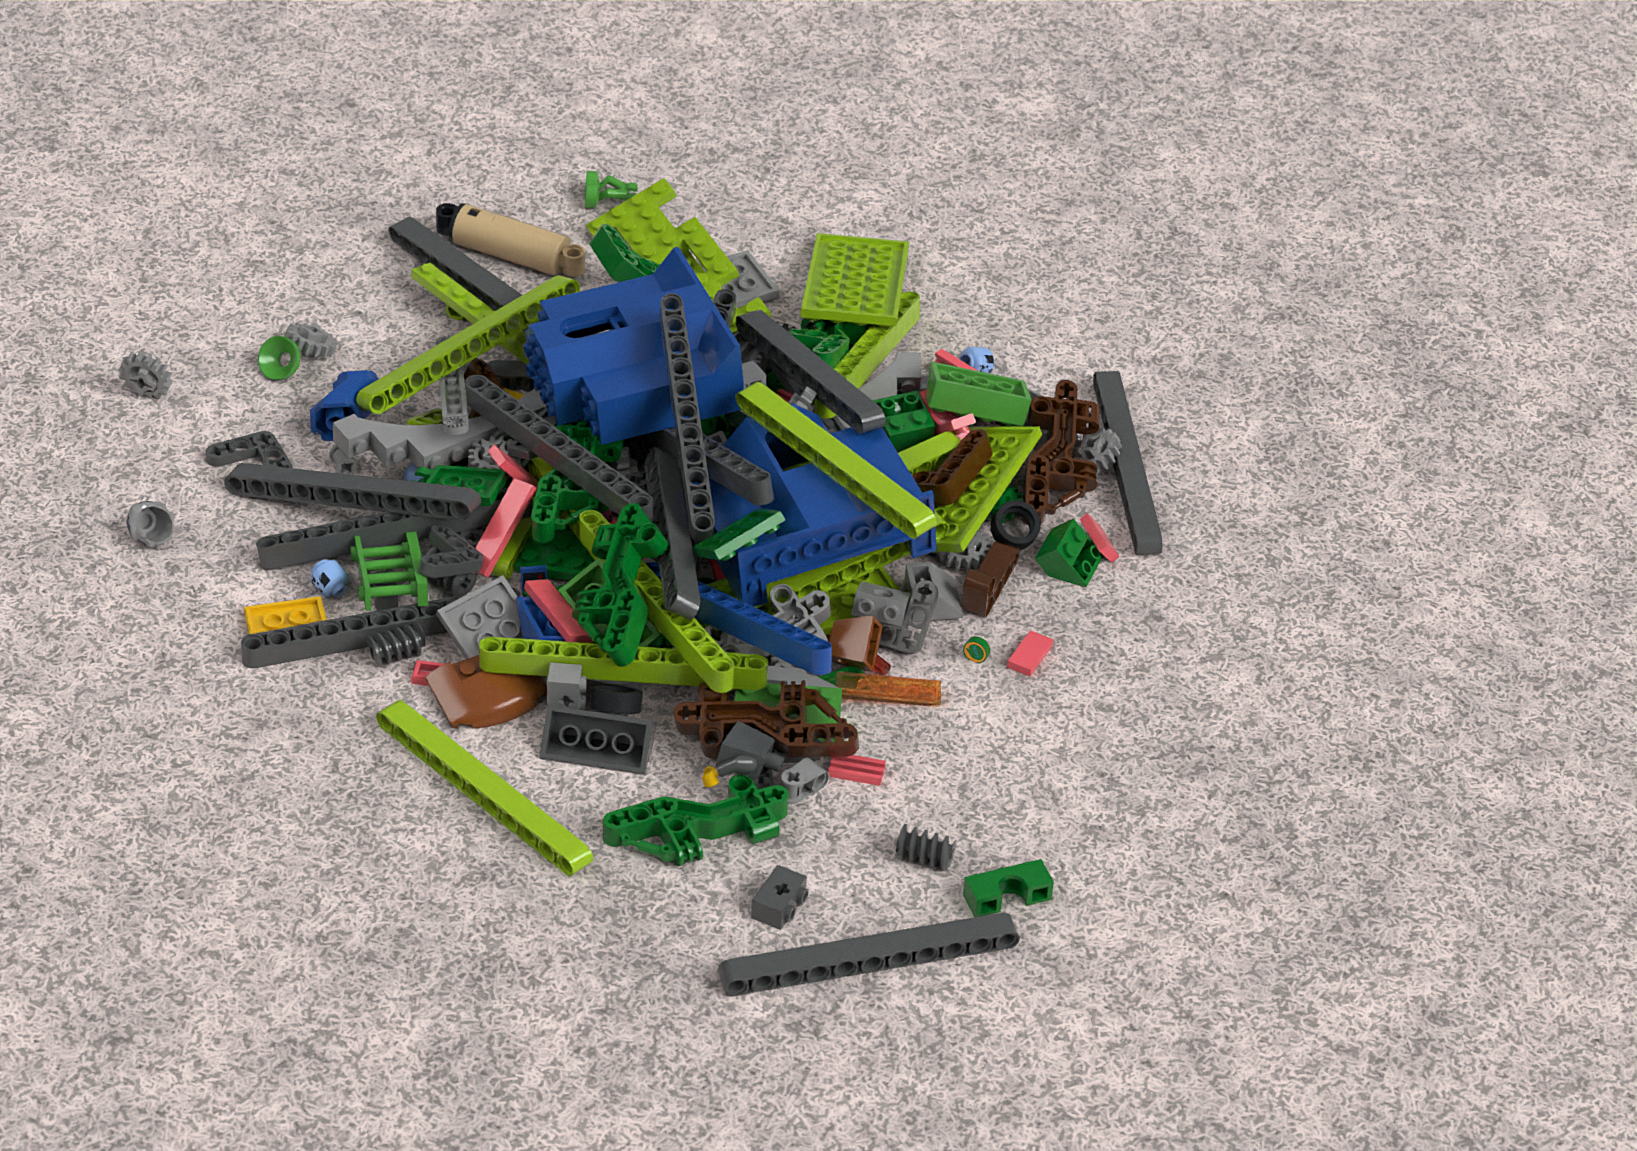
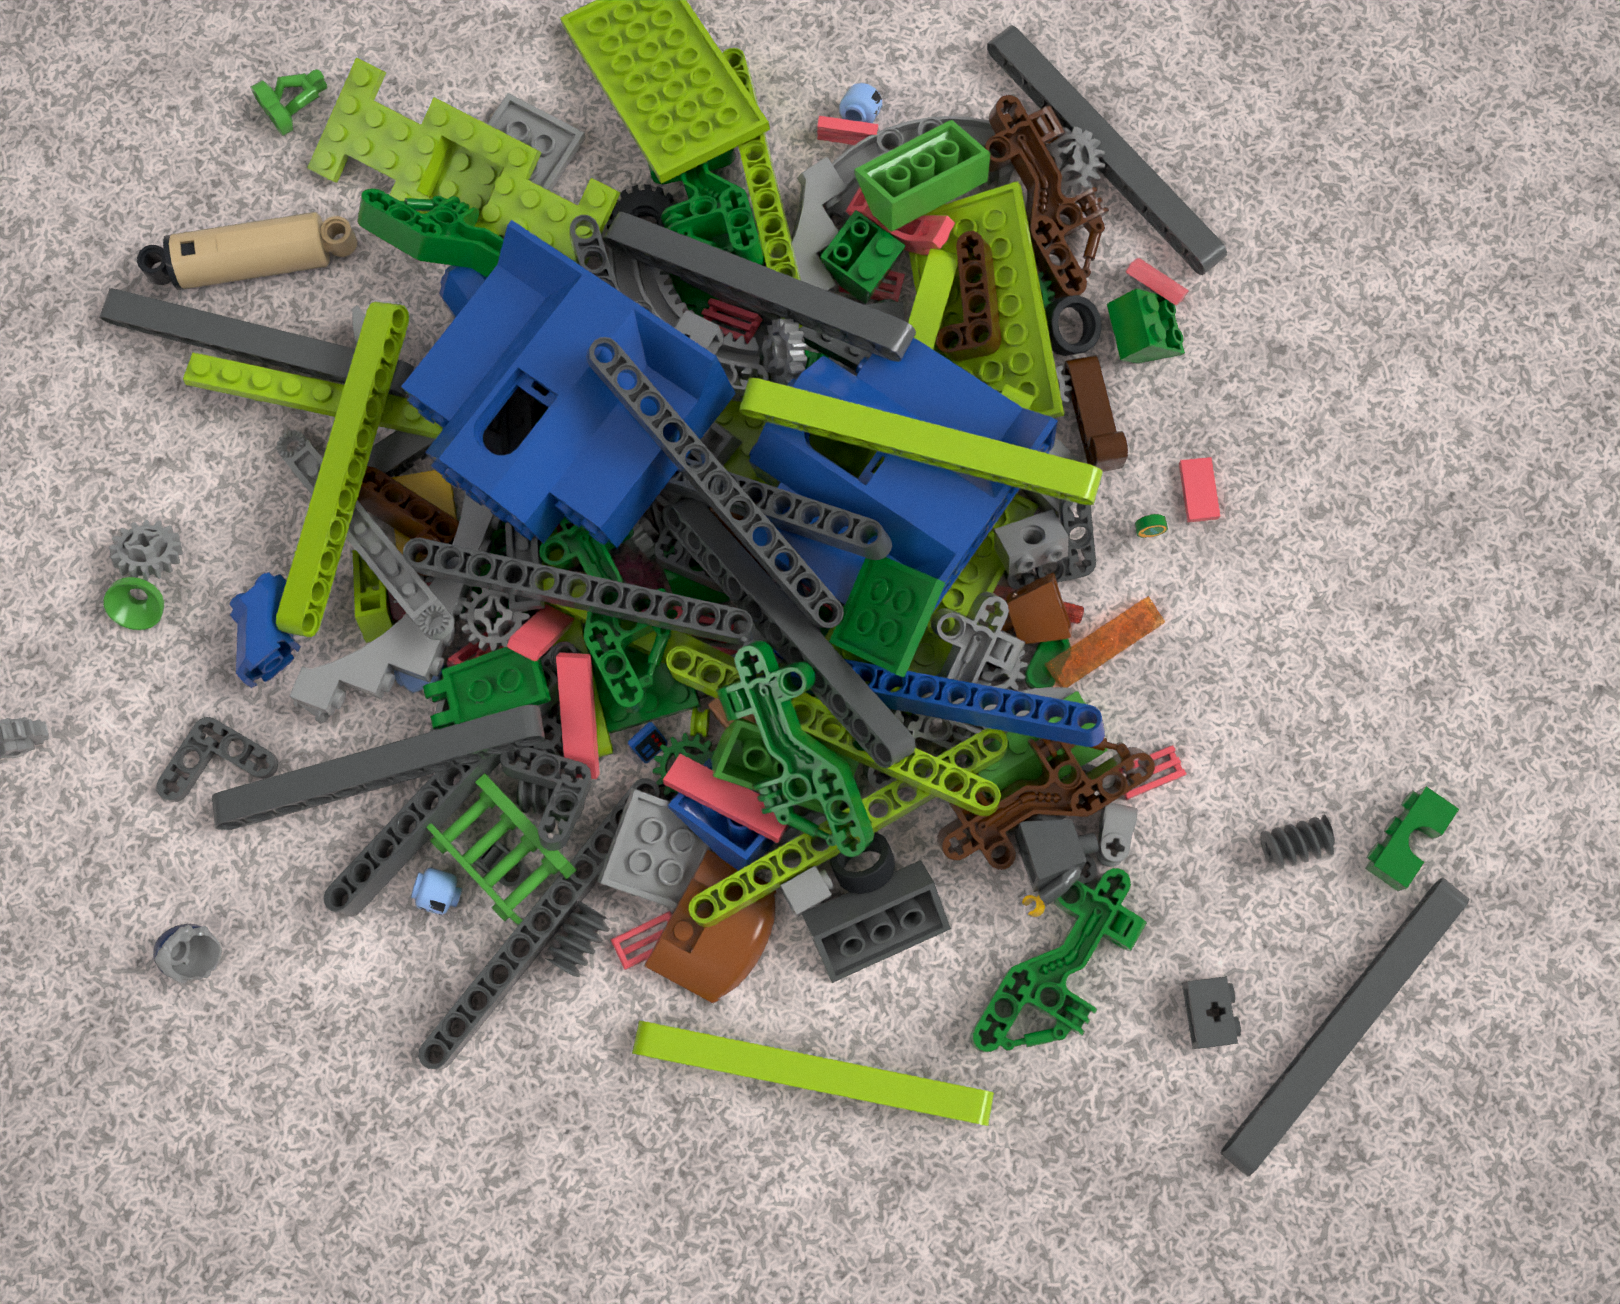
camera: 30 degrees left, 35 degrees up
yellow tile [244,596,327,634] -> none

